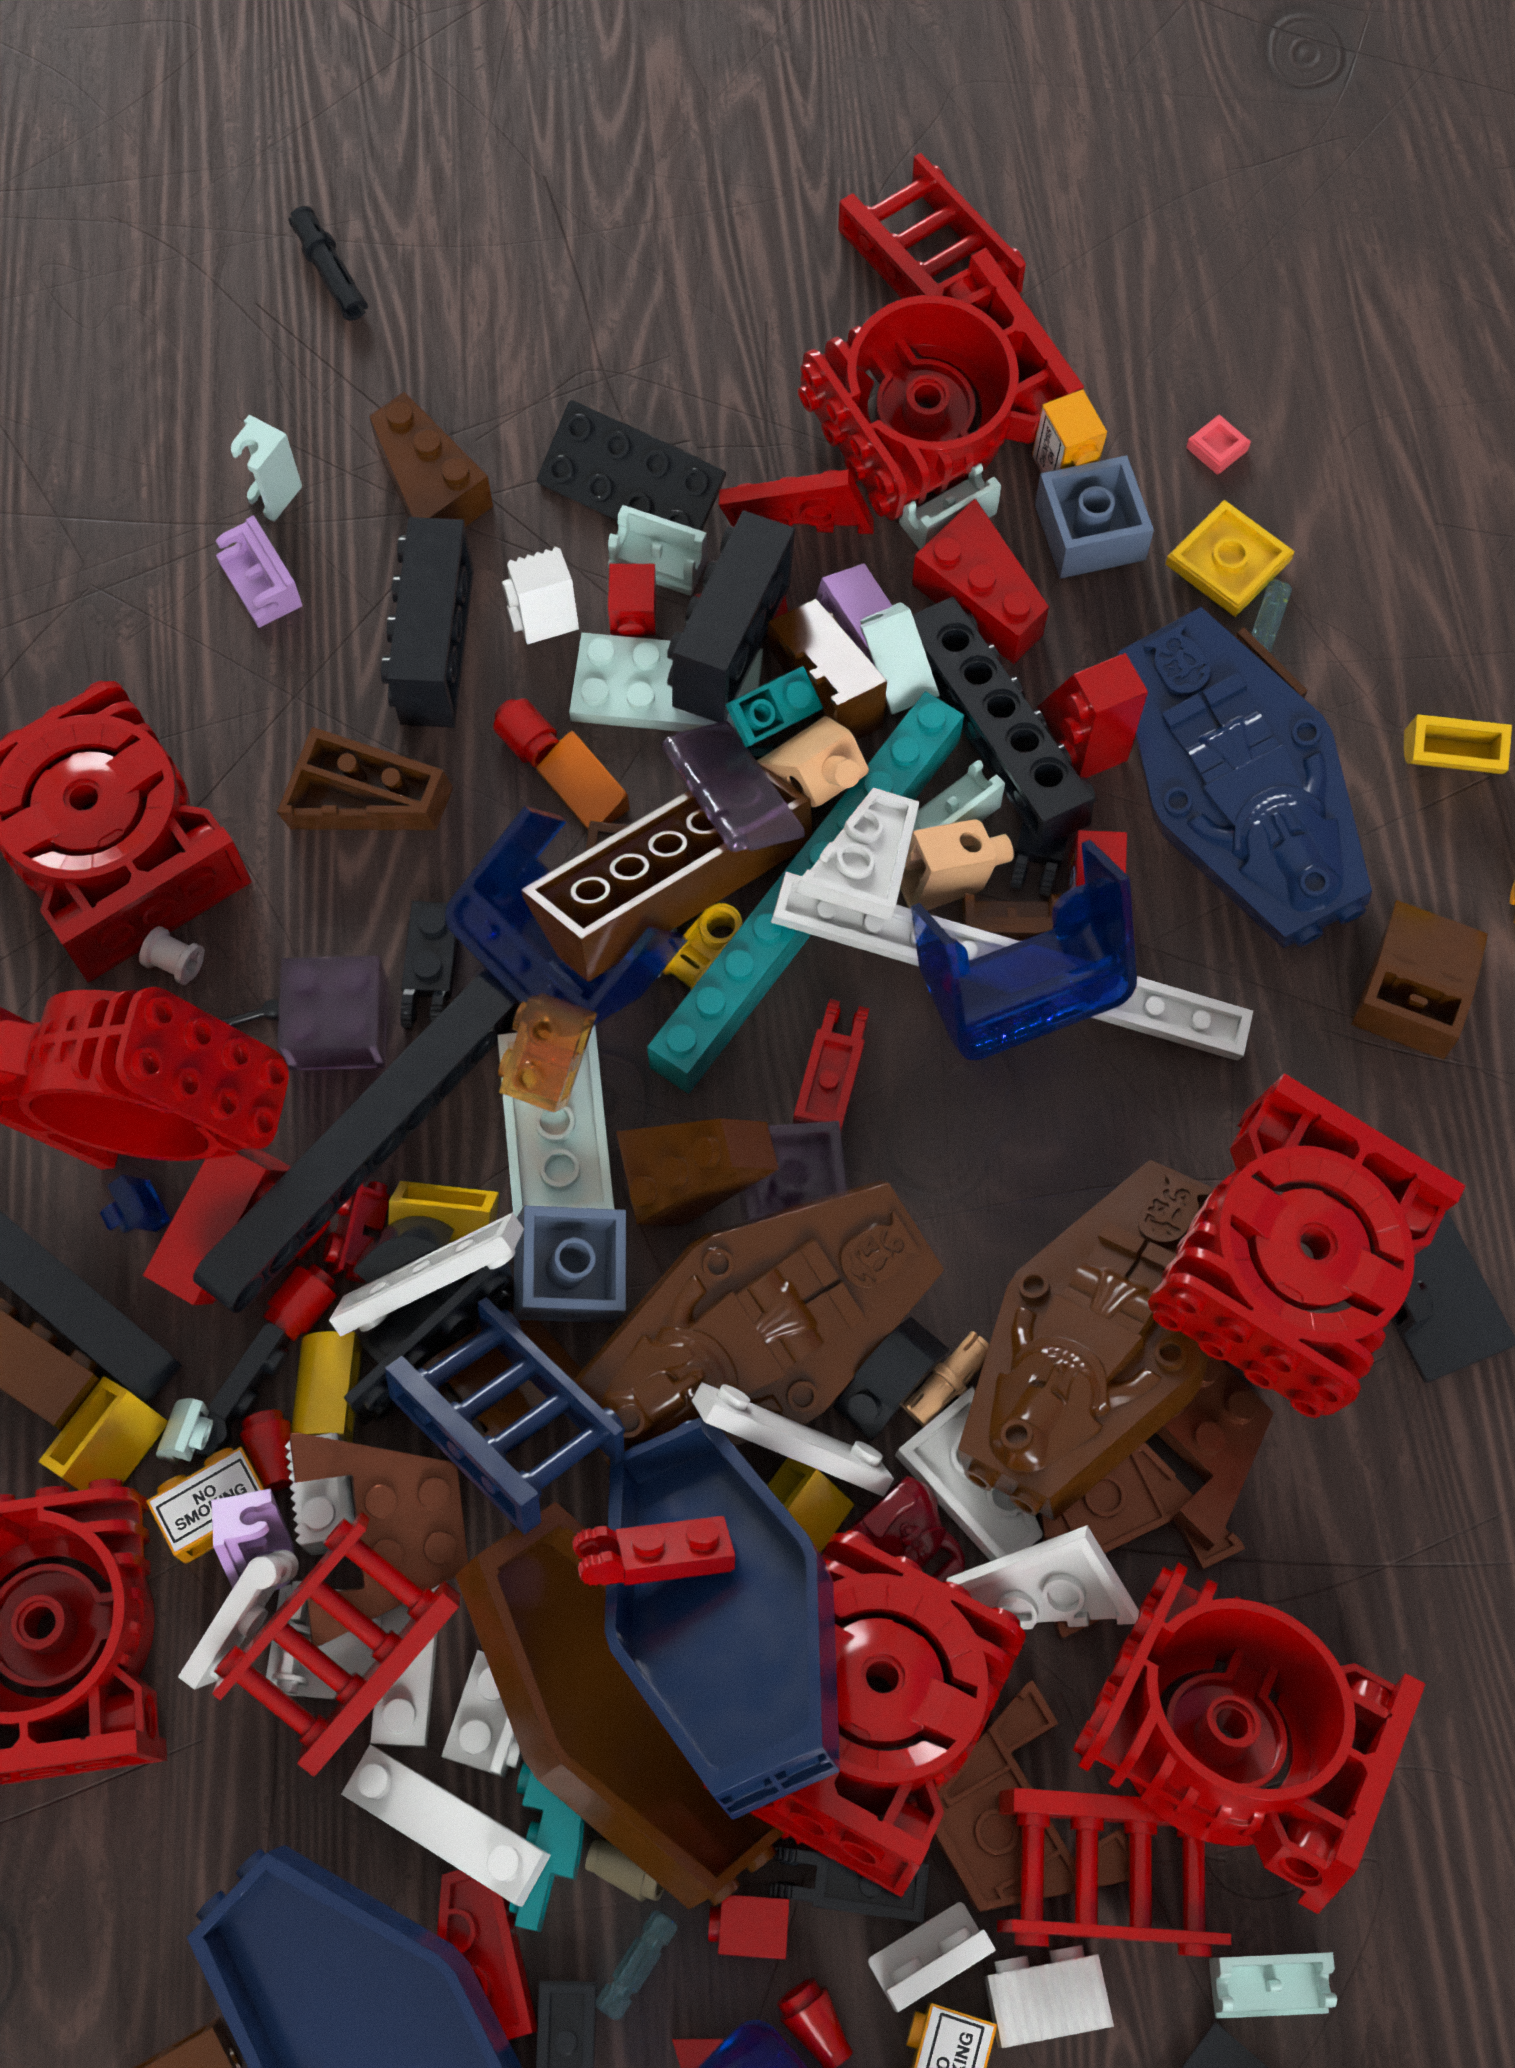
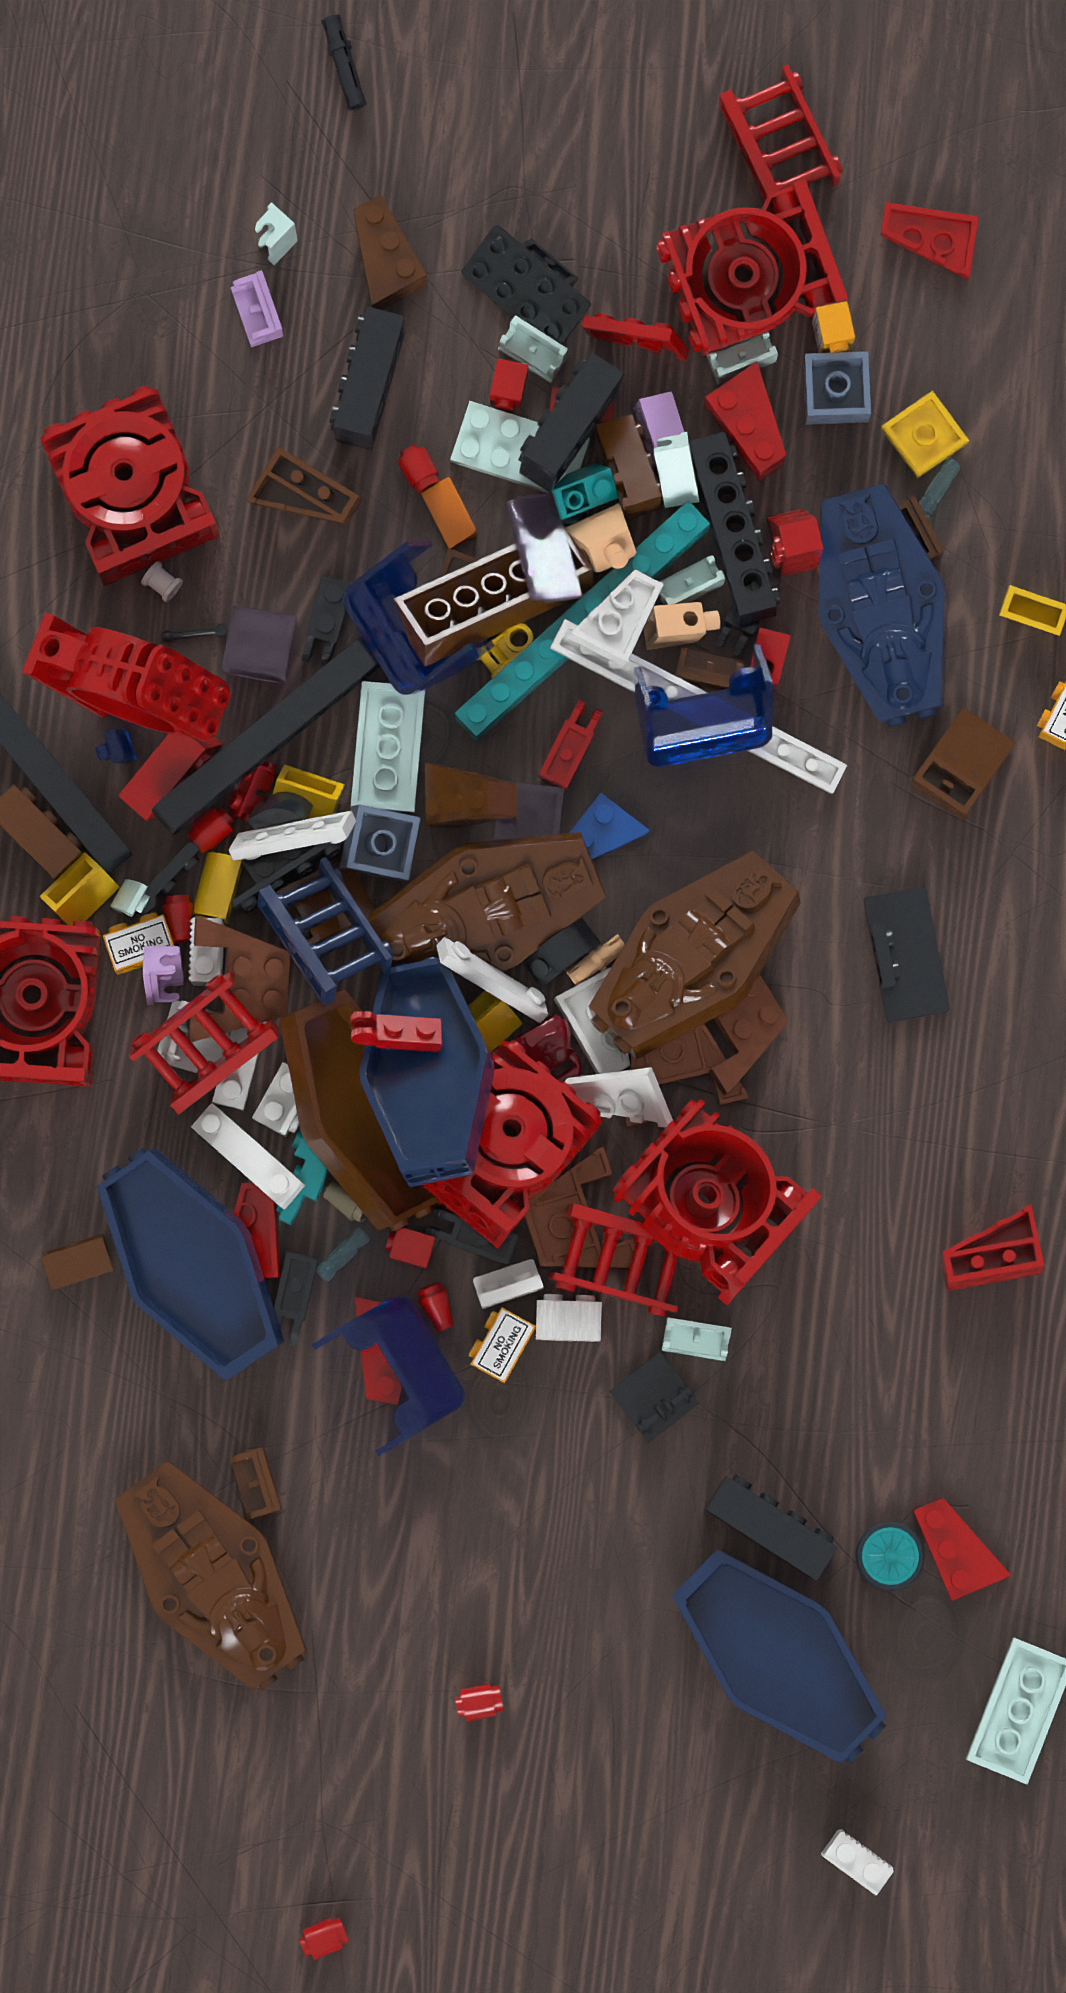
camera: 10 degrees right, 15 degrees up
white plate [178,1550,299,1690] -> none
clear orange brick [498,993,597,1113] -> none
white brick [502,546,579,645] -> none
red brick [1148,1073,1466,1418] -> none
coral tile [1186,414,1251,475] -> none
none -> blue wing [569,793,649,861]
none -> red wing [880,202,979,280]

